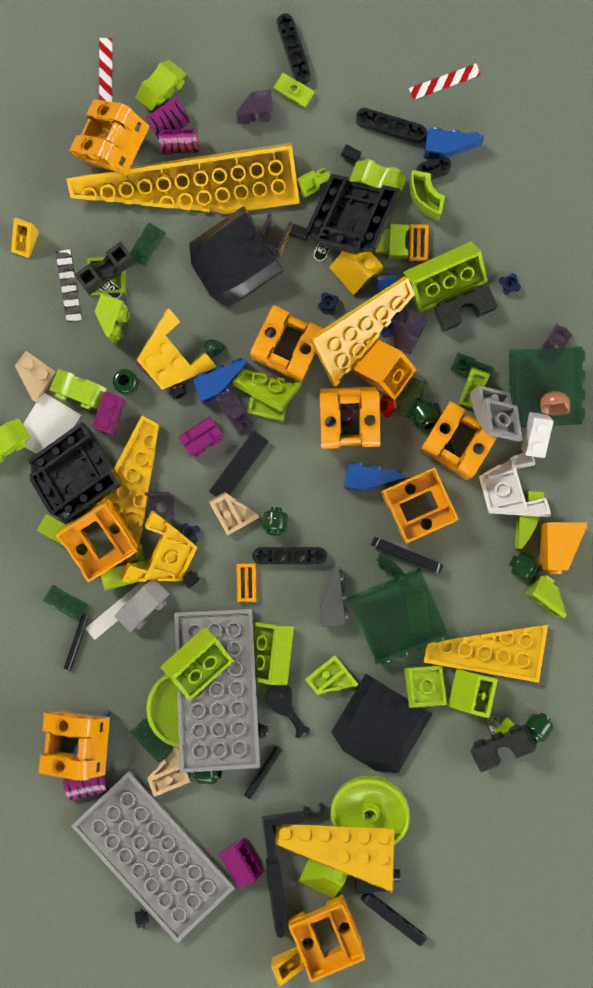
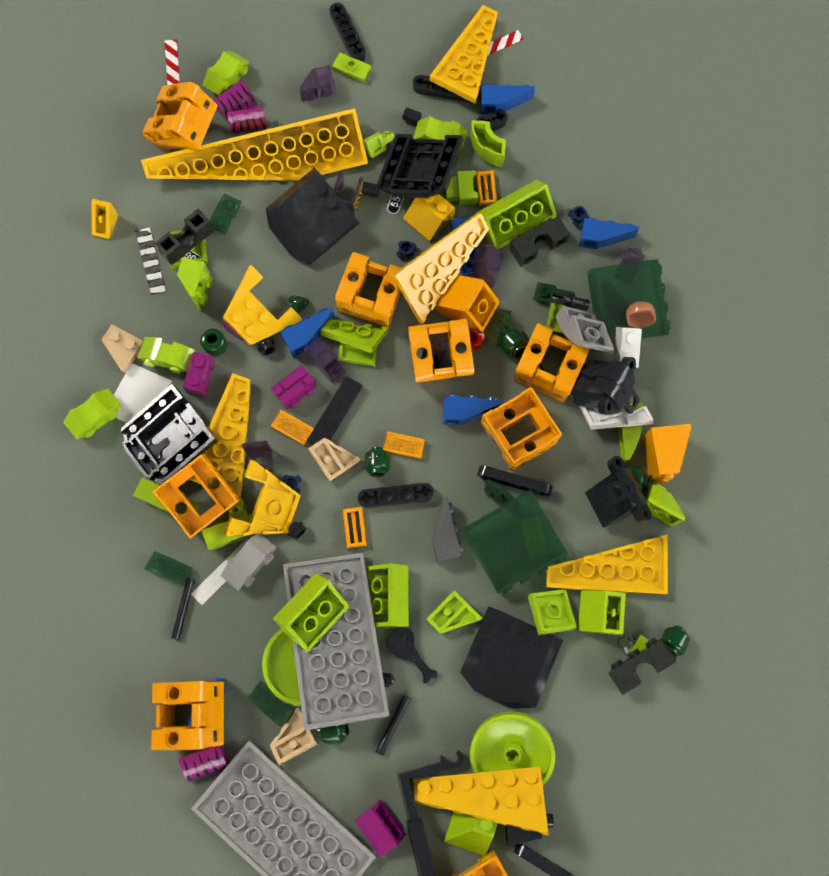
camera: 15 degrees left, 10 degrees down
none -> light orange tile [271,410,314,446]
none -> light orange tile [383,432,425,459]
none -> yellow wing [429,5,498,104]
none -> black pin [551,291,590,311]
none -> black piece [571,357,640,415]
none -> blue slope [579,218,639,249]
none -> black piece [585,456,652,528]

